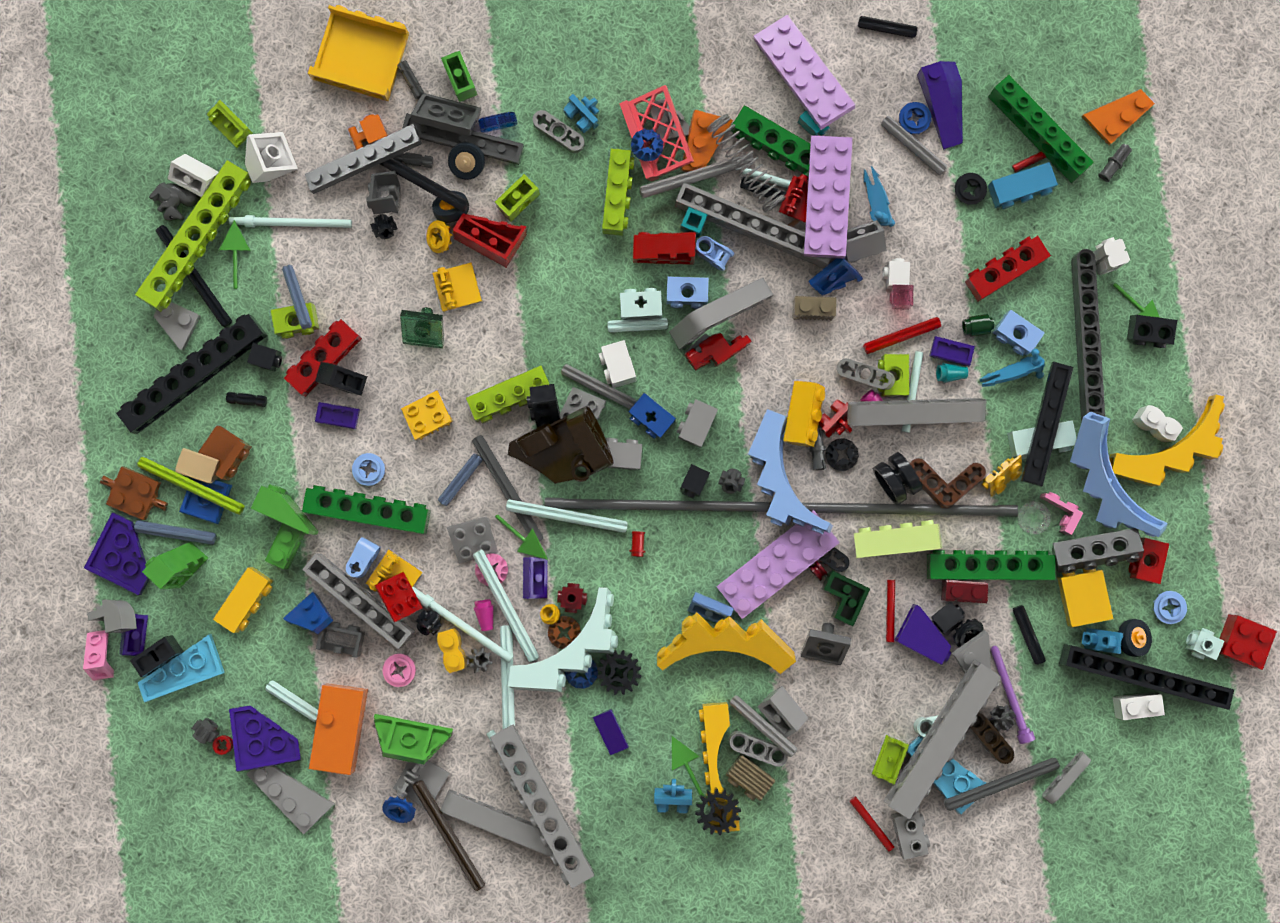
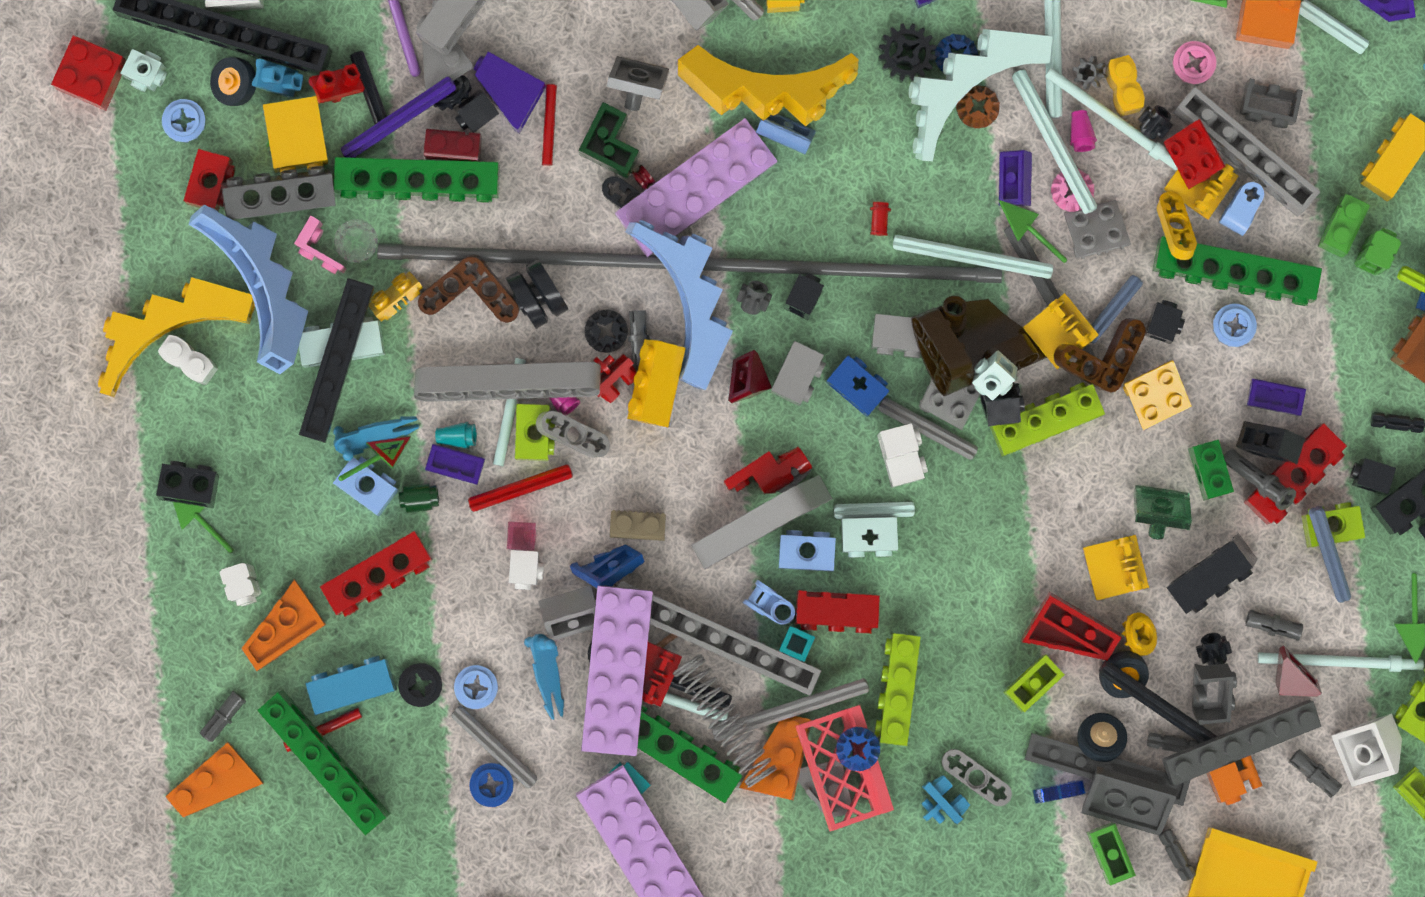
camera: 175 degrees right, 0 degrees up
bright green slope [251,484,318,535] -> none
blue wing [283,592,333,634] -> none
yellow plate [540,604,560,625] -> none
dark red brick [557,583,587,613] -> none
yellowish green wedge [854,520,942,558] -> none
dark purple wedge [917,61,963,150] -> none
dark grey beam [1071,249,1105,423] -> none
none -> orange wing [241,579,326,671]
none -> red hips [308,64,365,104]
none -> piece [338,437,411,481]
none -> dark purple axle [341,76,457,158]
none -> light blue gear [454,665,498,709]
none -> dark red slope [728,350,772,403]
none -> light aqua brick [972,350,1018,400]
none -> yellow hinge [1023,293,1099,369]
none -> reddish brown beam [1054,318,1146,393]
none -> black brick [1145,300,1185,344]
none -> yellow beam [1156,192,1197,260]
none -> black wedge [1167,533,1258,614]
none -> green brick [1188,439,1234,501]
none -> dark grey pin [1224,449,1296,510]
none -> dark grey pin [1245,609,1303,641]
none -> slope [1275,645,1322,697]
none -> dark grey pin [1288,749,1342,798]
none -> bright green brick [1354,228,1401,276]

